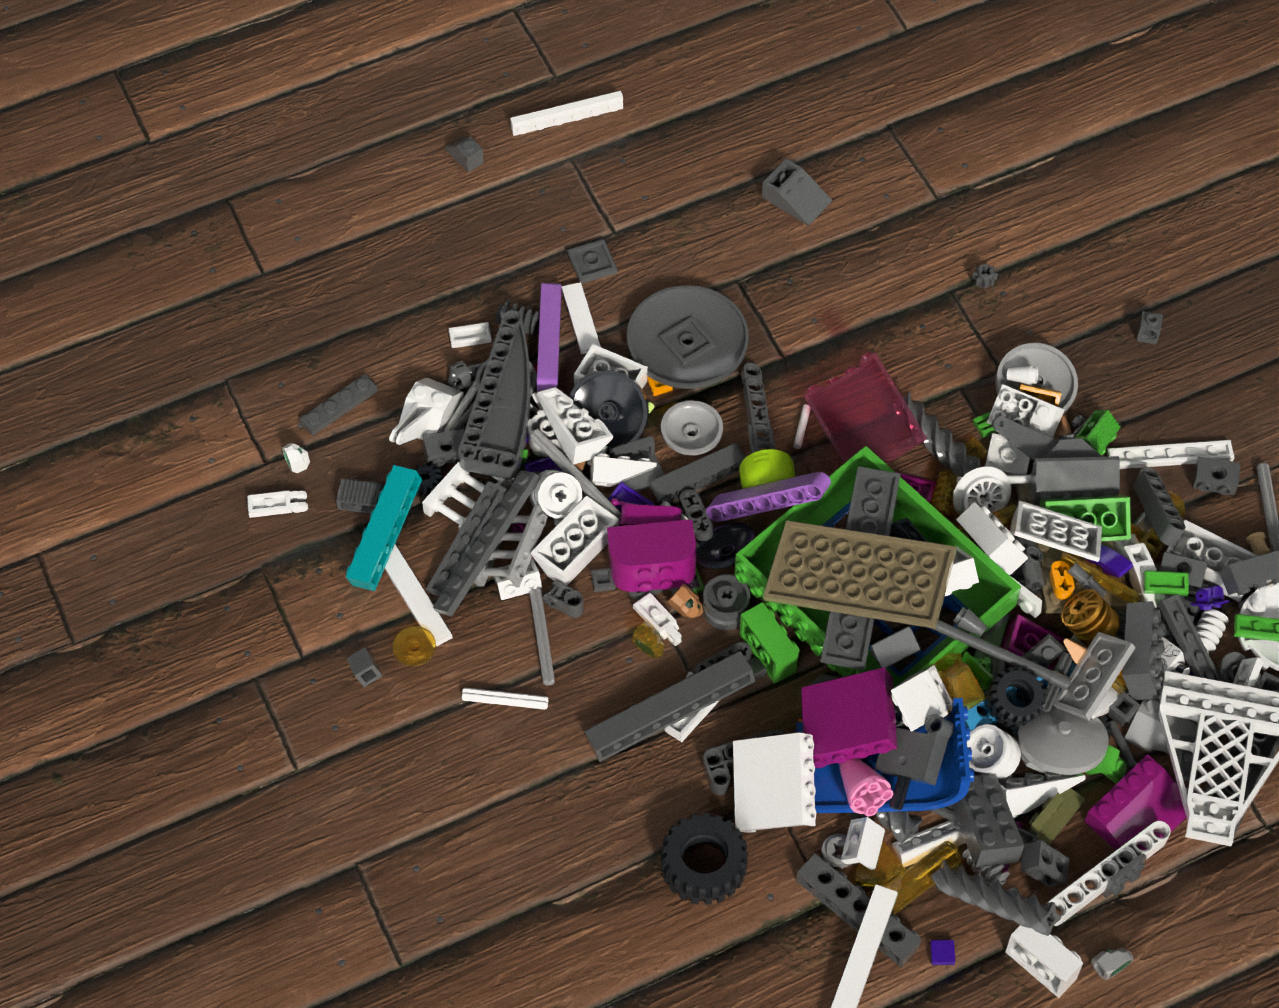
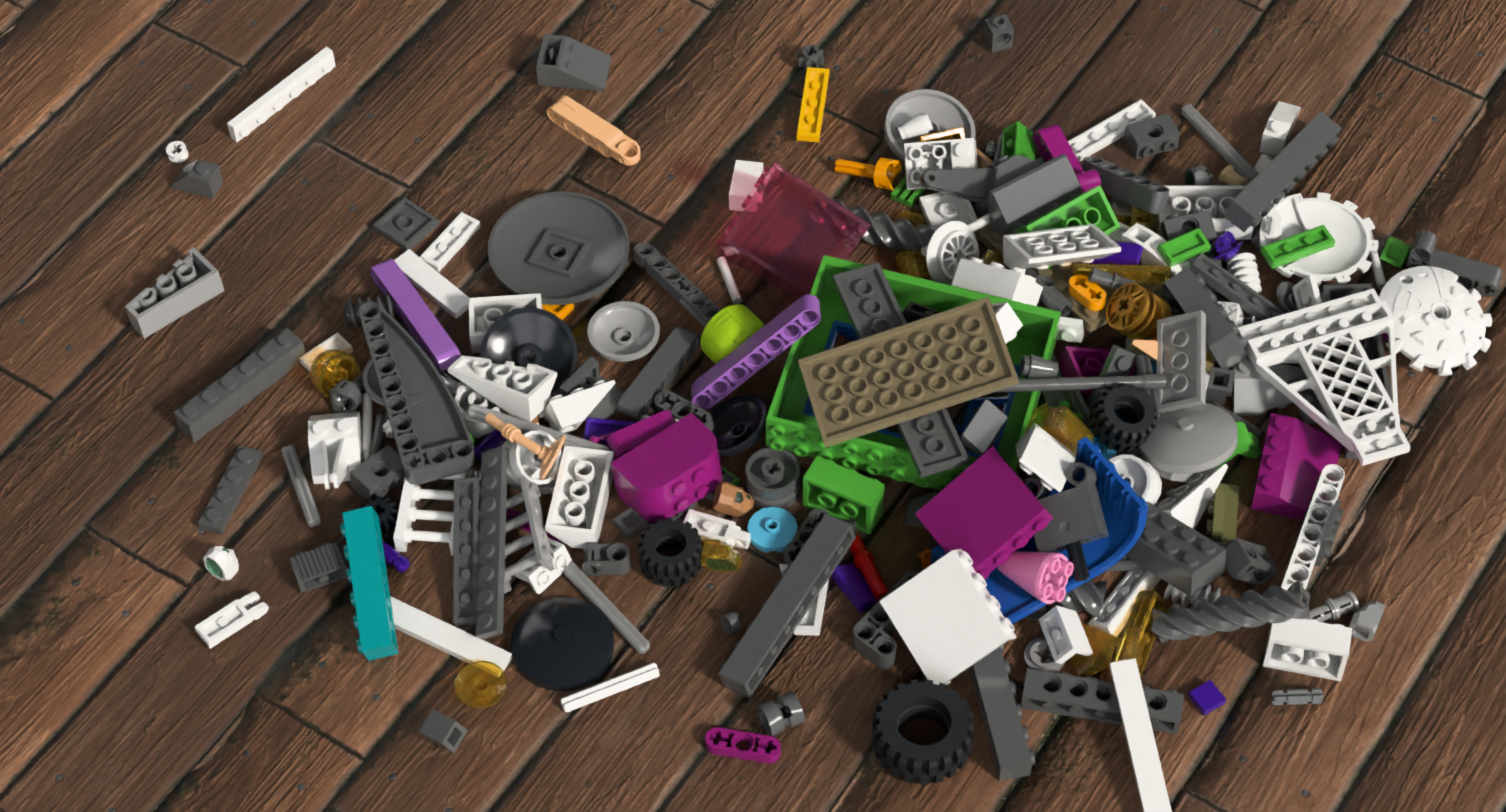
camera: 30 degrees left, 5 degrees down
none -> light grey wedge [125,247,225,339]
none -> white bush [166,141,189,163]
none -> dark grey brick [174,328,305,443]
none -> light grey axle [281,445,321,527]
none -> clear yellow cylinder [310,349,360,399]
none -> dark purple axle [382,540,410,572]
none -> white tile [420,212,481,272]
none -> light nougat dish [485,413,566,481]
none -> black dish [511,597,615,691]
none -> light nougat piece [546,95,641,166]
none -> black tyre [638,517,702,587]
none -> magenta beam [705,727,781,763]
none -> dark grey hinge [720,612,743,634]
none -> brick [729,160,767,213]
none -> medium azure plate [747,507,798,553]
none -> dark grey wheel [757,691,805,736]
none -> yellow plate [797,67,830,143]
none -> dark purple slope [831,563,878,613]
none -> light orange piece [834,157,902,191]
none -> red pin [849,535,889,602]
none -> dark grey brick [969,644,1035,781]
none -> magenta beam [1033,124,1101,193]
none -> dark grey rock [1184,164,1213,186]
none -> dark grey axle [1271,688,1323,705]
none -> light grey pin [1305,590,1359,622]

